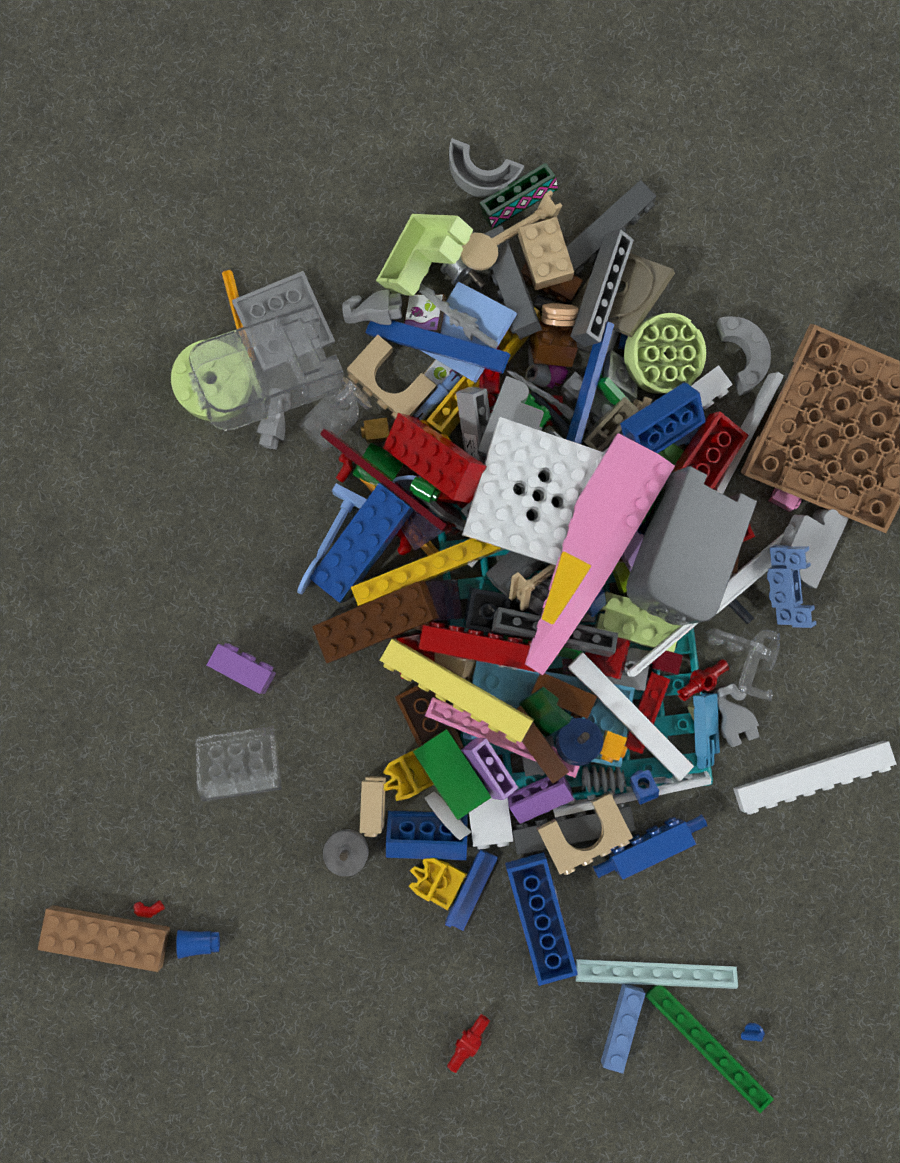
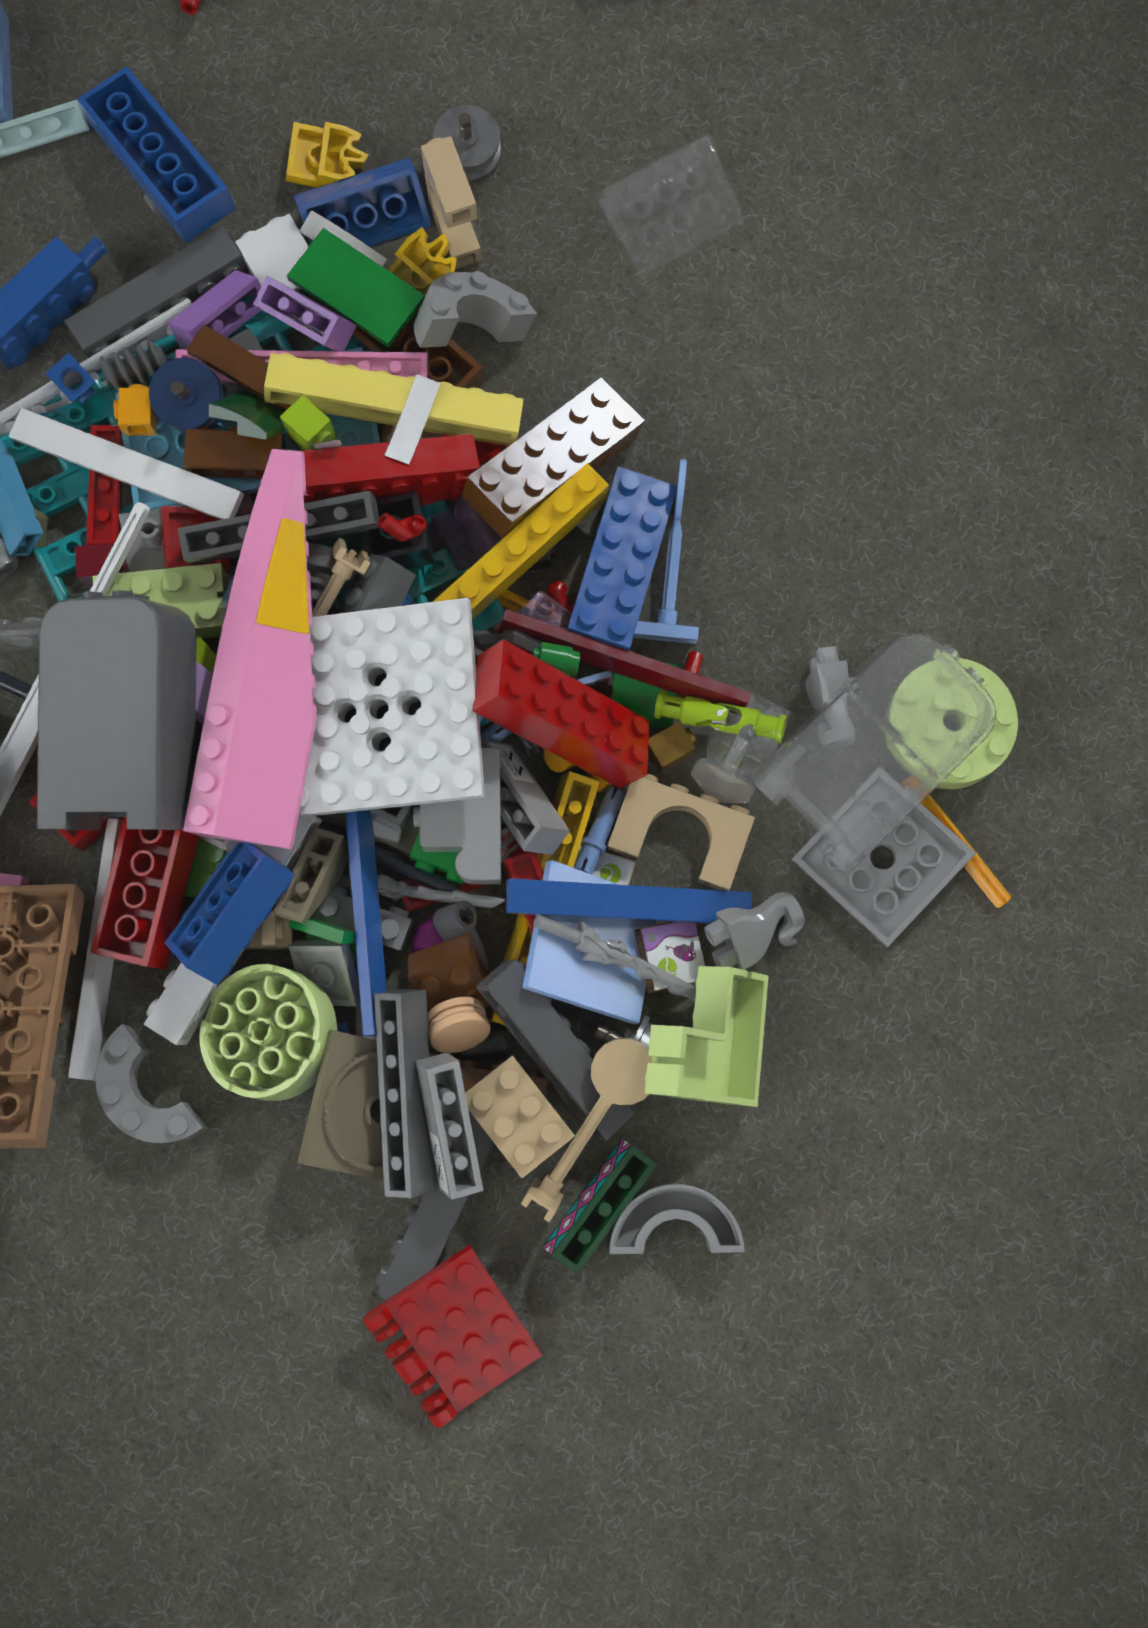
camera: 160 degrees right, 5 degrees down
medium lavender brick [207,643,276,694] -> none
blue fence [445,849,498,931] -> none
tan arch [537,792,633,875] -> none
red pin [677,659,729,701] -> none
none -> lime brick [280,395,337,451]
none -> red hinge [362,1245,542,1428]
none -> red arm [377,513,426,542]
none -> white sticker [385,374,440,464]
none -> light grey brick [414,271,537,348]
none -> light grey brick [415,1053,483,1200]
none -> lime piece [654,690,787,744]

